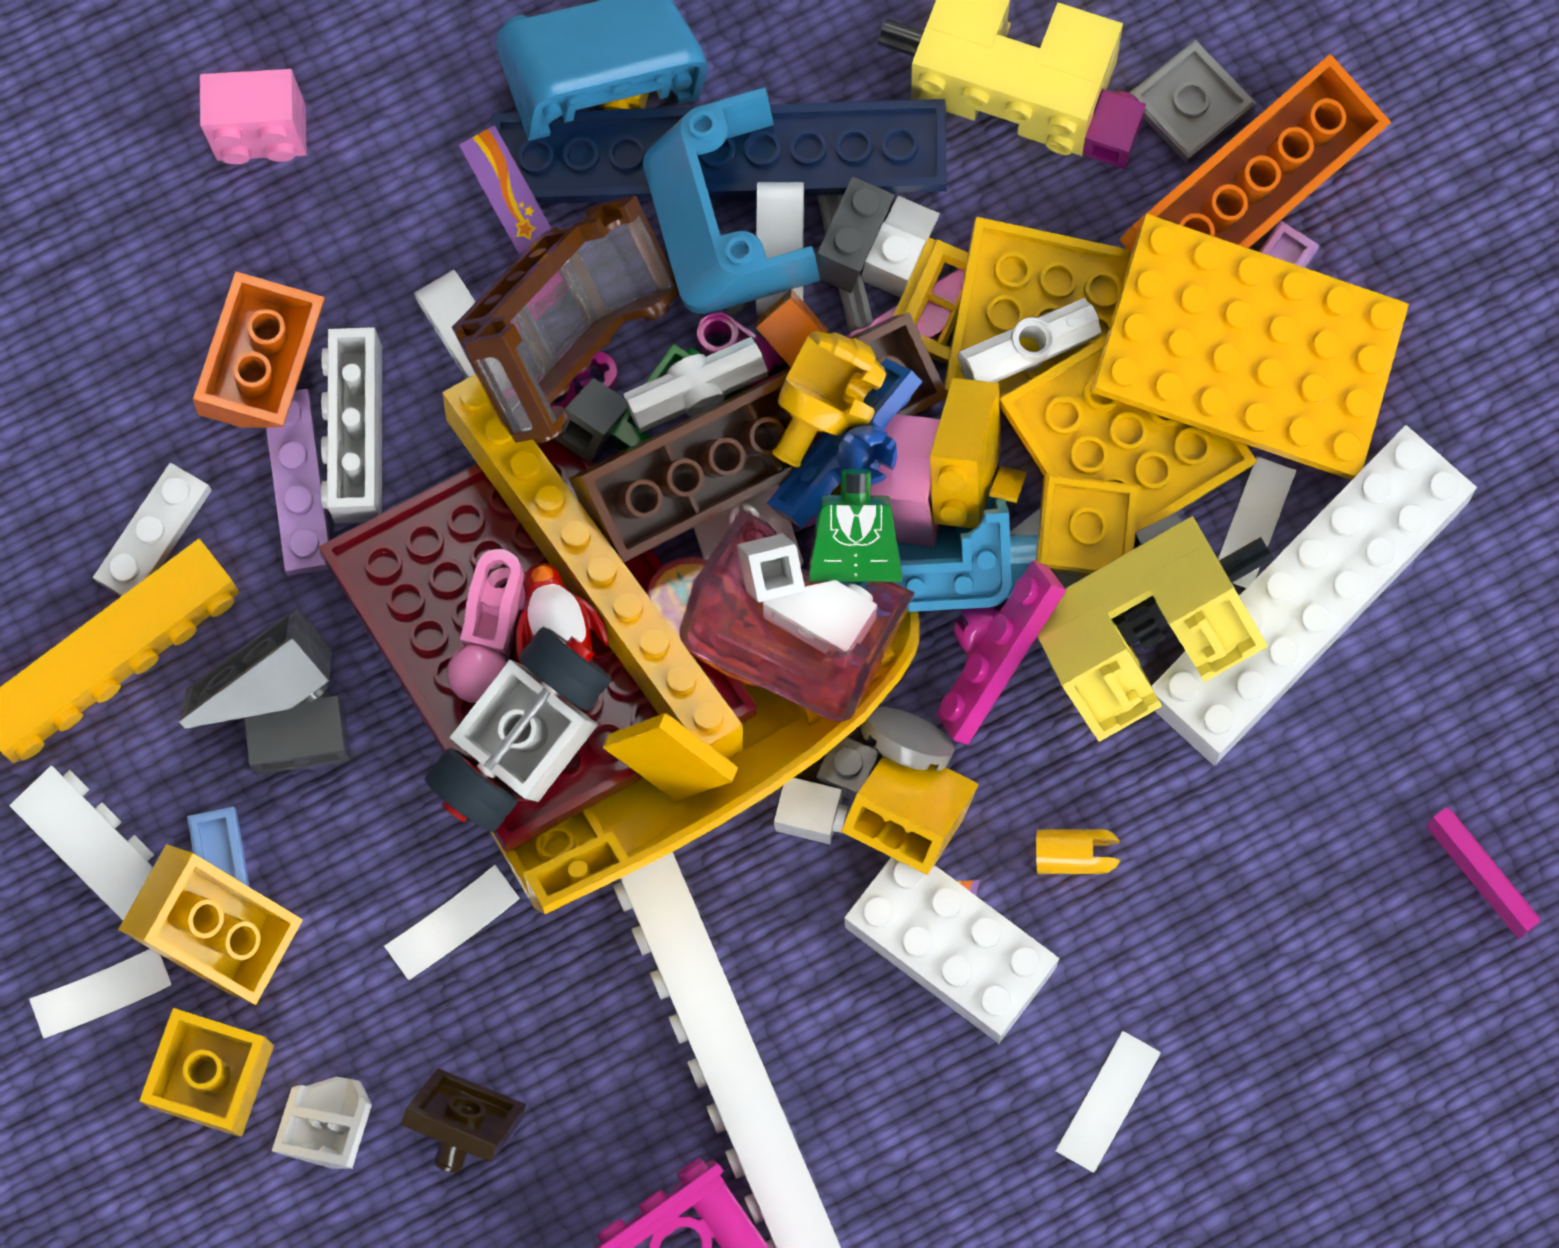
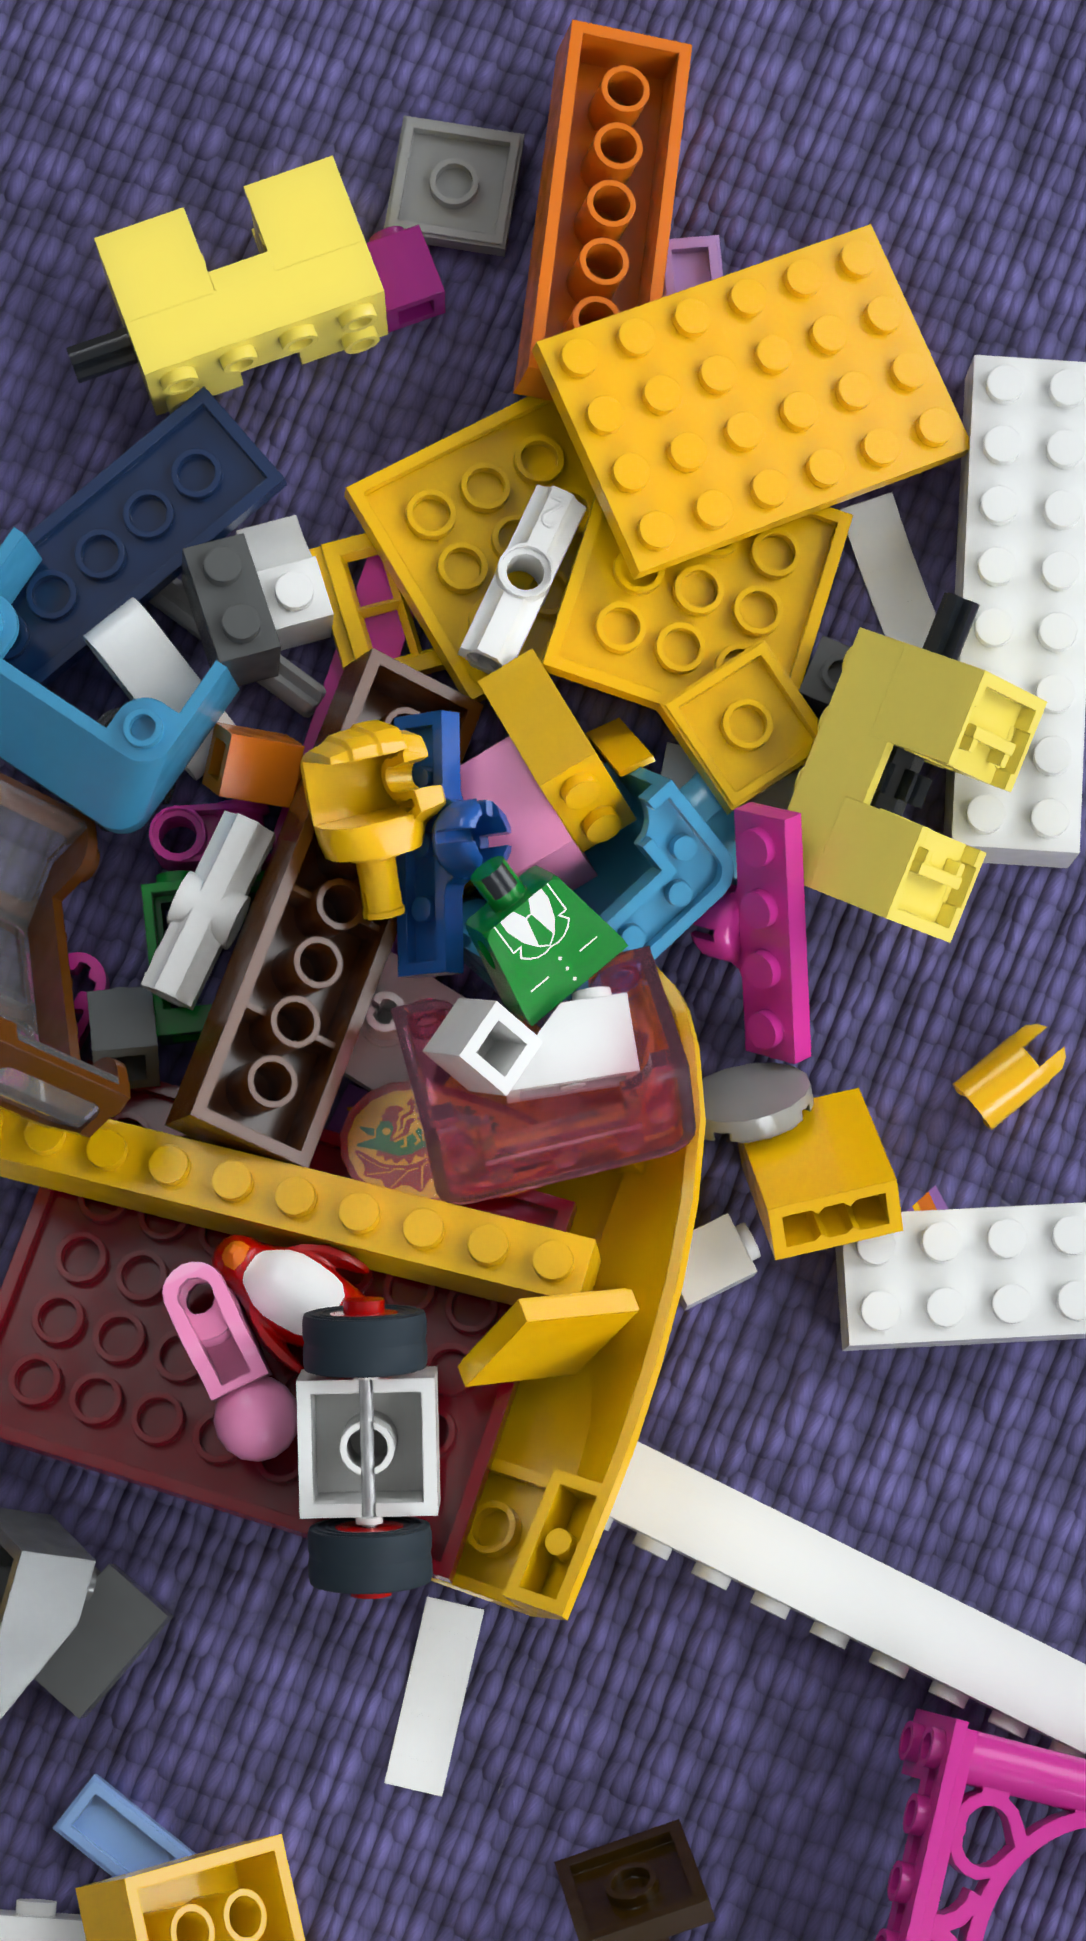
camera: 50 degrees left, 5 degrees up
dark grey brick [817,737,880,803] -> none

